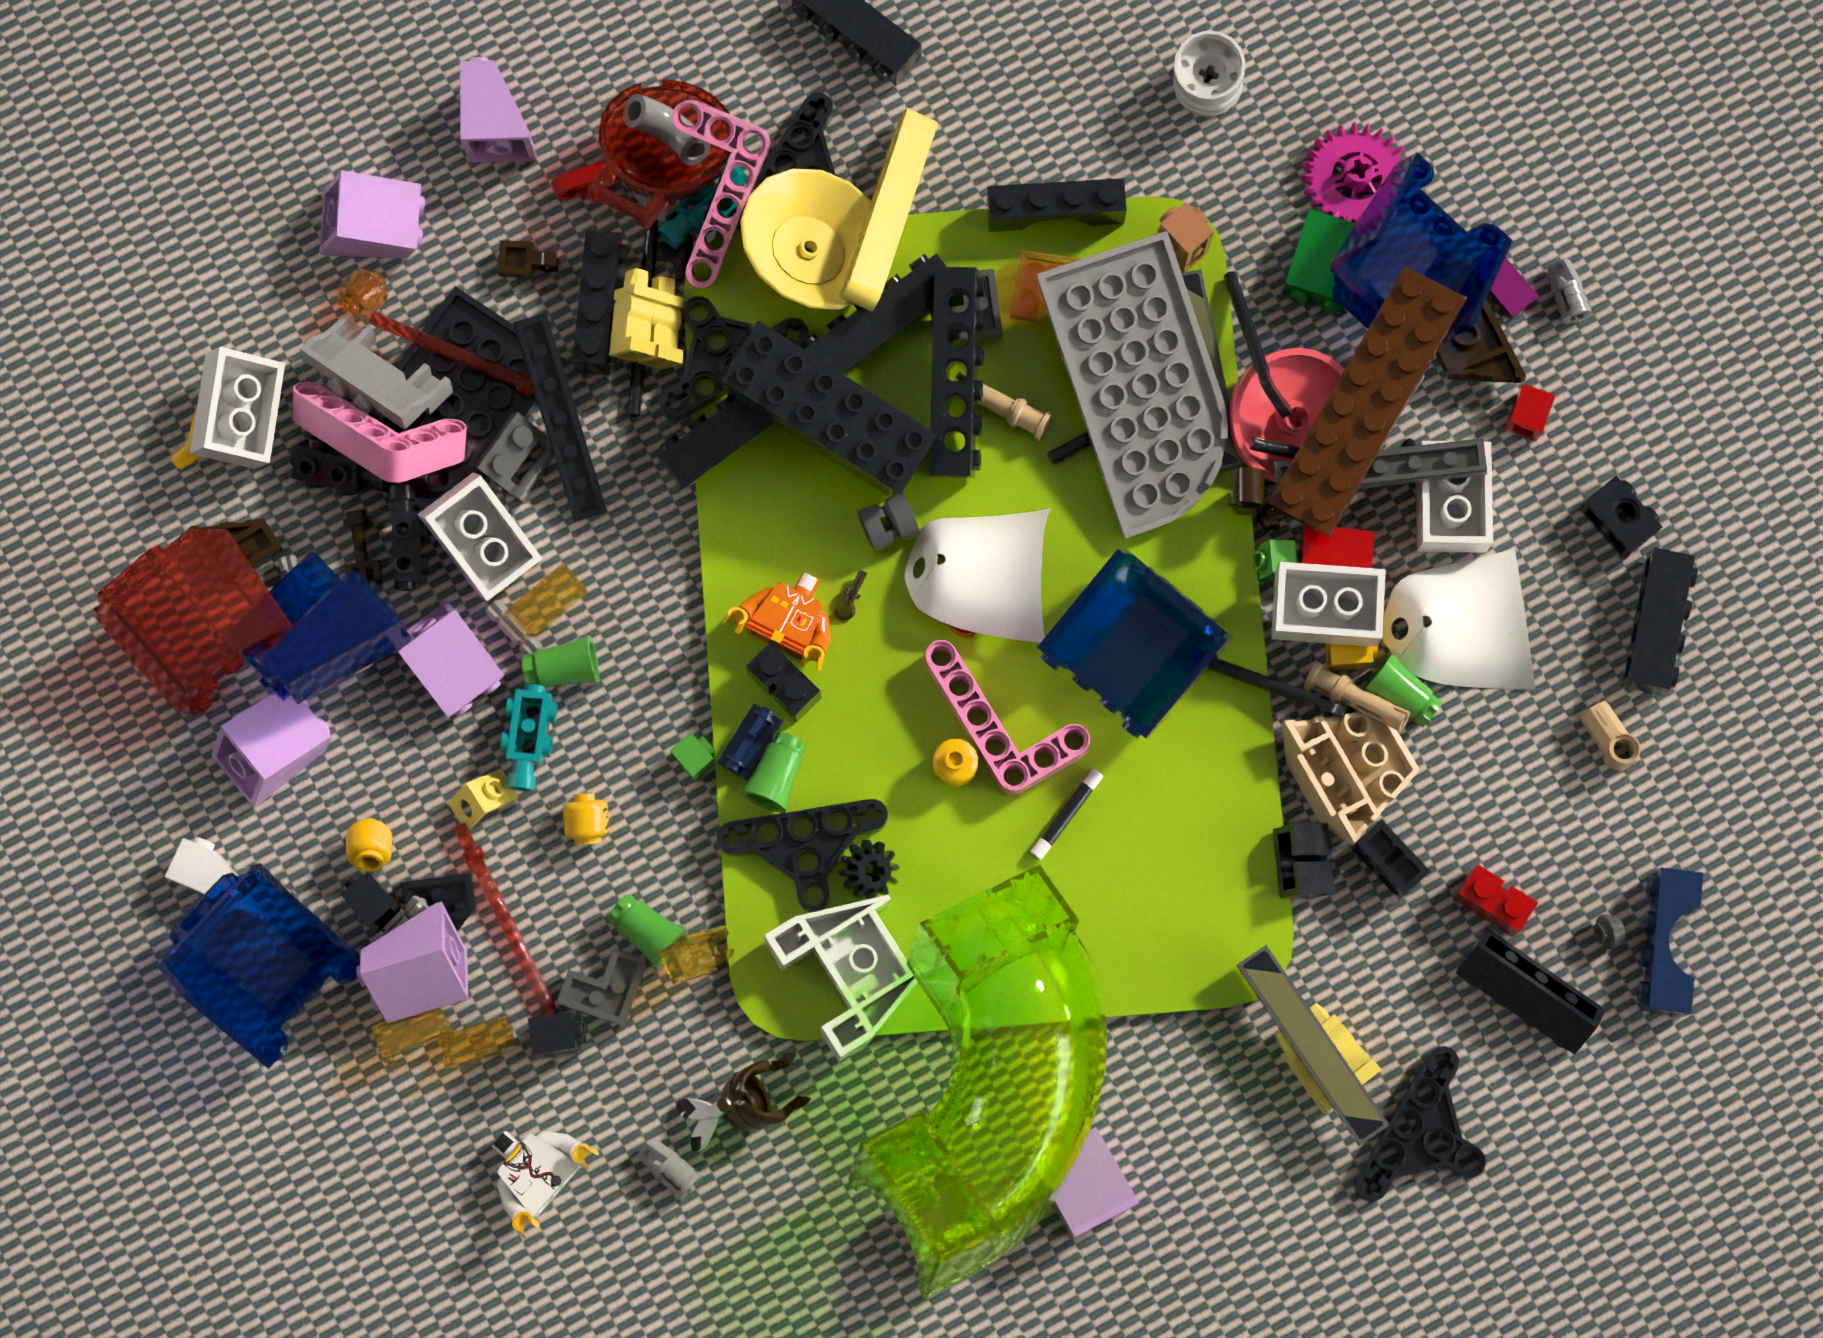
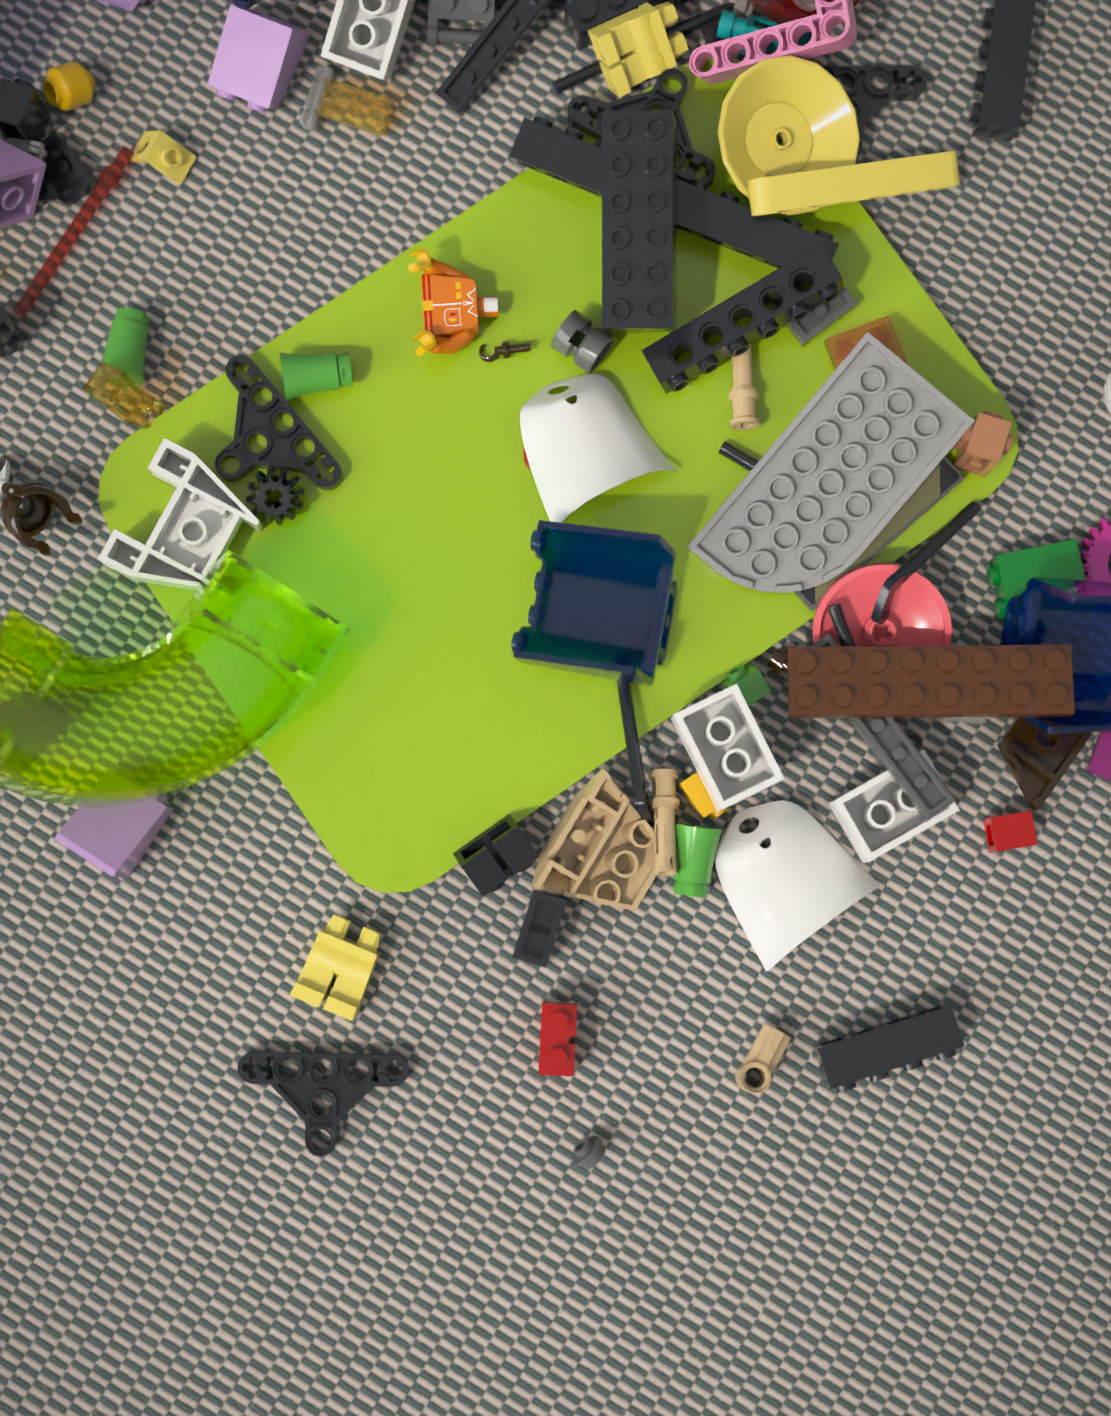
camera: 60 degrees right, 5 degrees up
teal brick [500,684,558,792] -> none
bright green plant [521,635,600,687] -> none
dark grey plate [556,948,648,1027] -> none
yellow head [562,793,610,845] -> none
bright green plate [670,733,716,782] -> none
dark blue hinge [717,704,784,781] -> none
black piece [746,642,821,722] -> none
bright pink beam [925,640,1090,796] -> none
yellow head [932,738,978,787] -> none
black arch [987,178,1127,232] -> none
black bar [1030,768,1104,861] -> none
dark brown piece [1228,467,1265,515] -> none
olive tile [1236,945,1389,1146] -> none
red piece [1299,526,1375,568] -> none
black brick [1456,927,1606,1055] -> none
black brick [1579,475,1663,561] -> none
dark blue arch [1637,867,1704,1017] -> none

